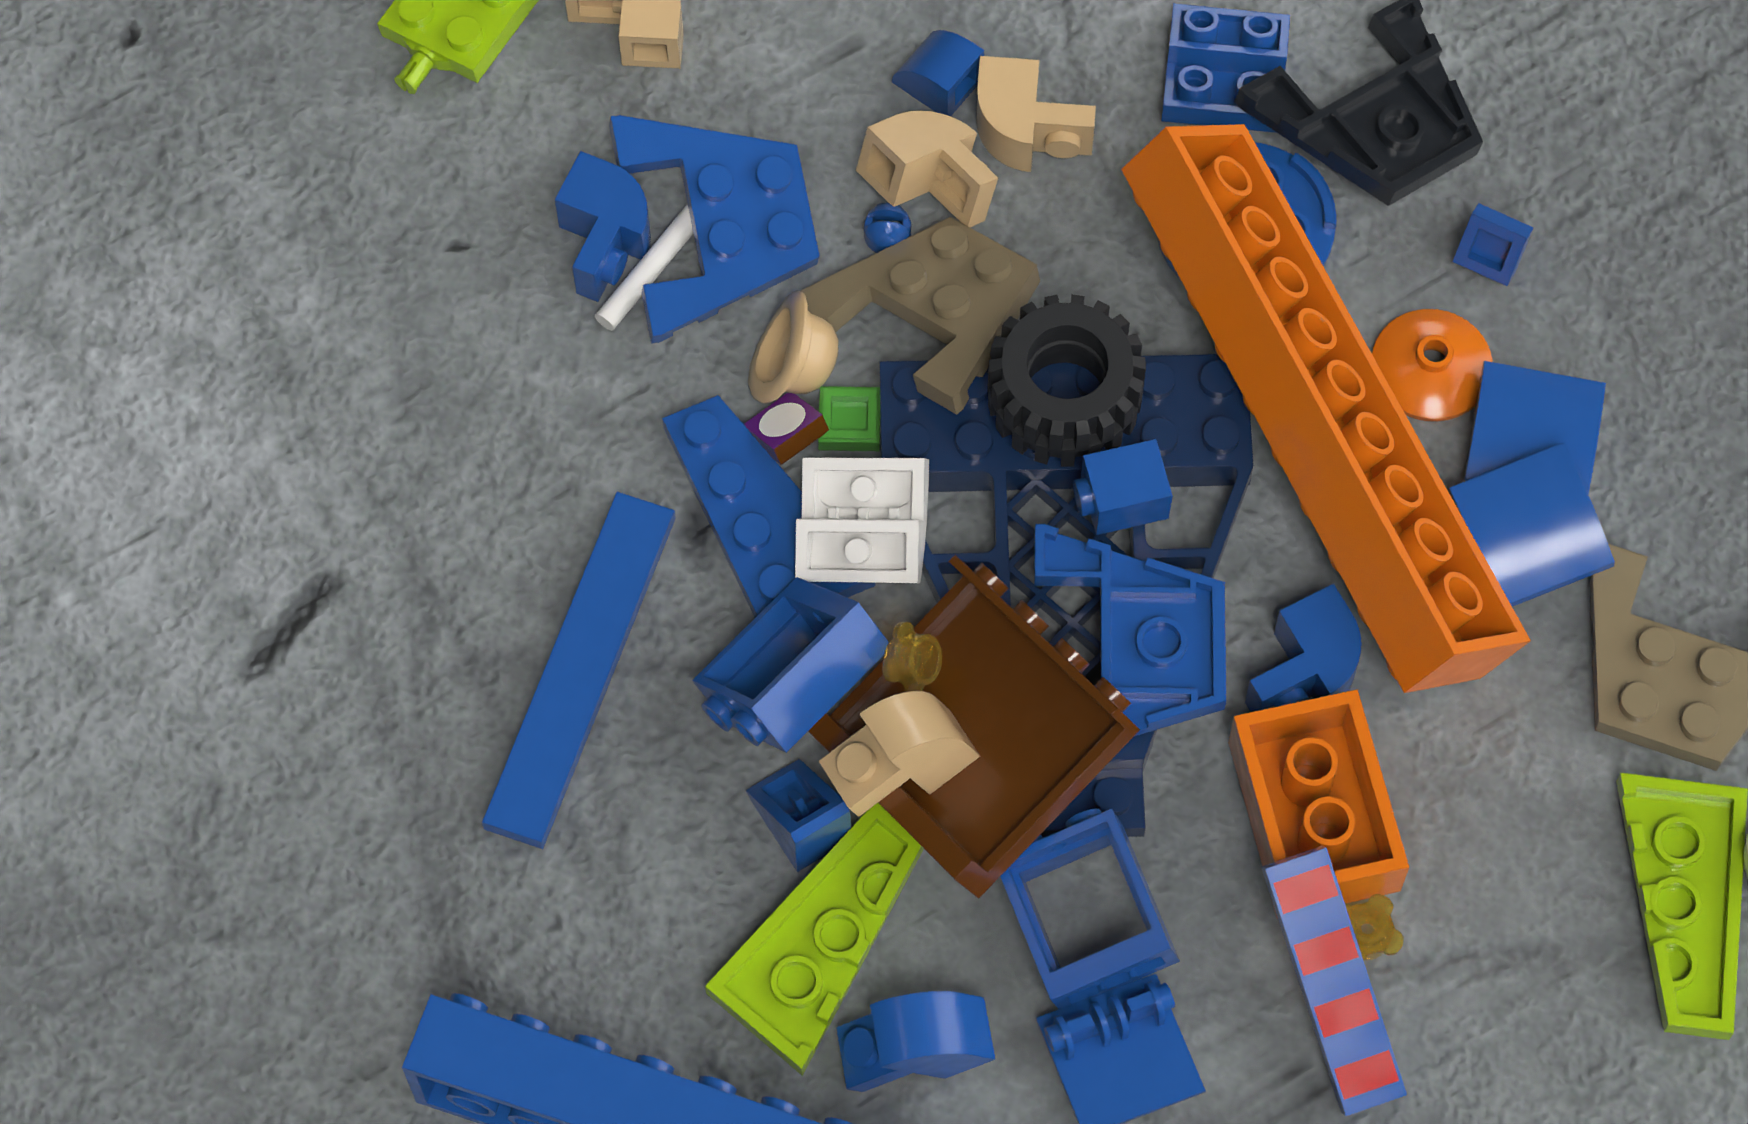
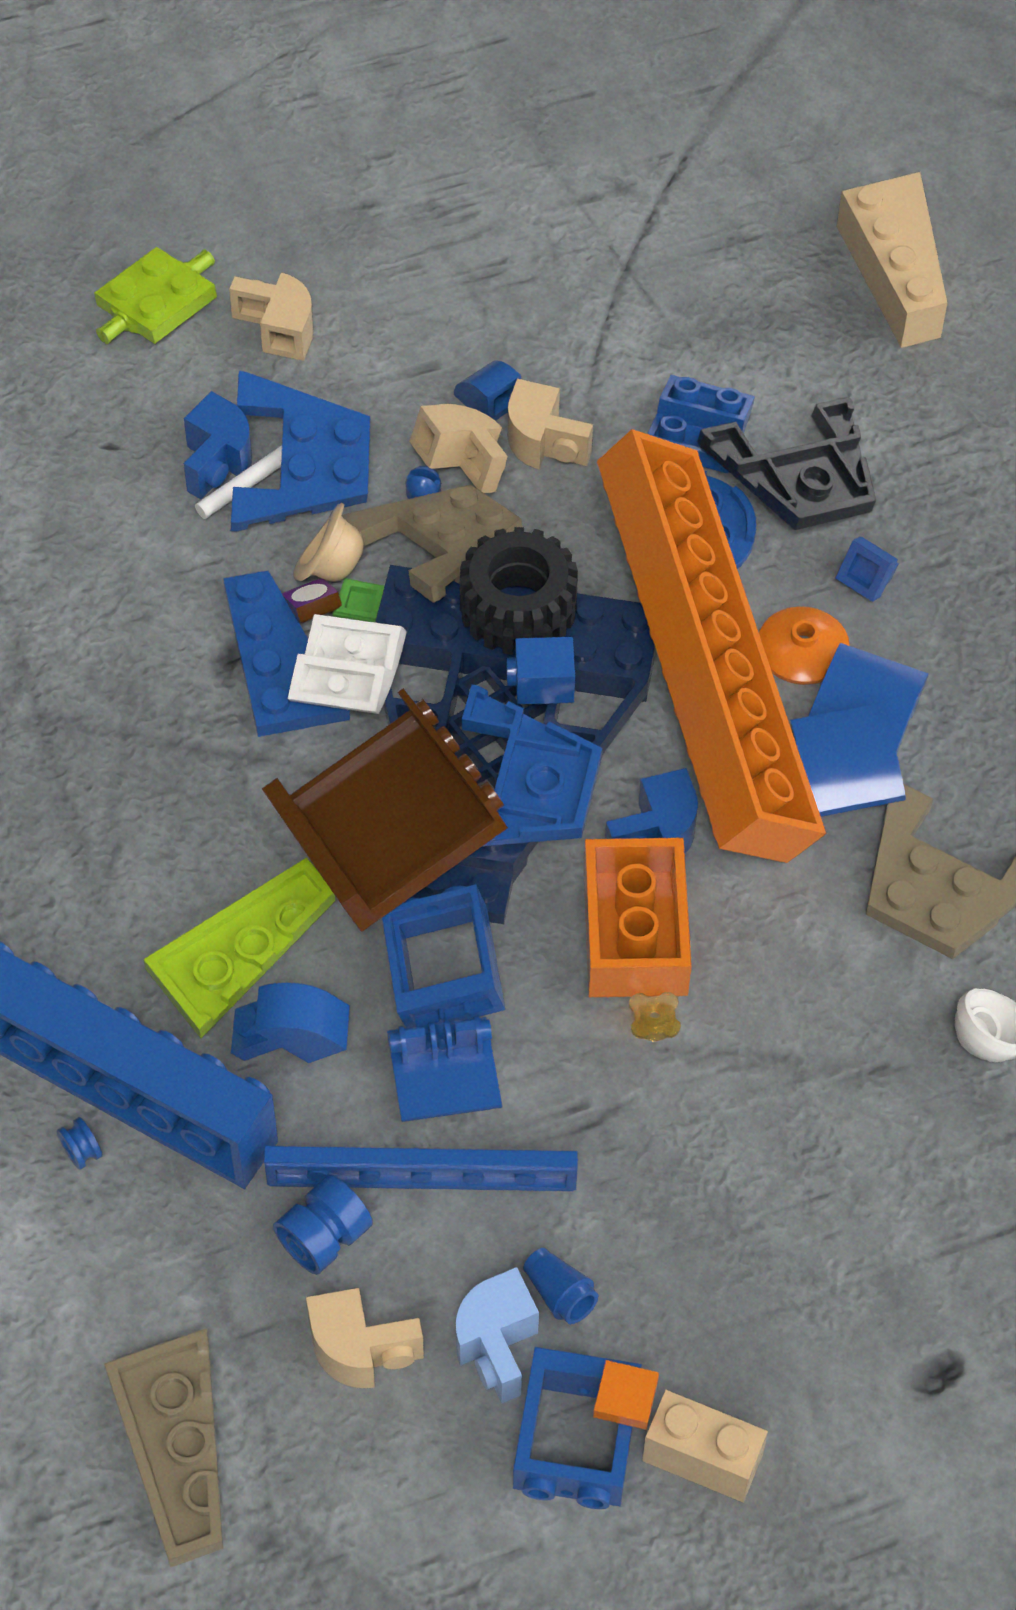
camera: 10 degrees right, 10 degrees down
blue tile [482,492,676,849] -> none
blue window [692,577,892,753] -> none
blue slope [746,759,851,872] -> none
tan brick [819,691,981,817] -> none
clear yellow plate [882,621,942,692] -> none
tile [1261,846,1407,1116] -> none
lime wing [1616,773,1748,1040] -> none

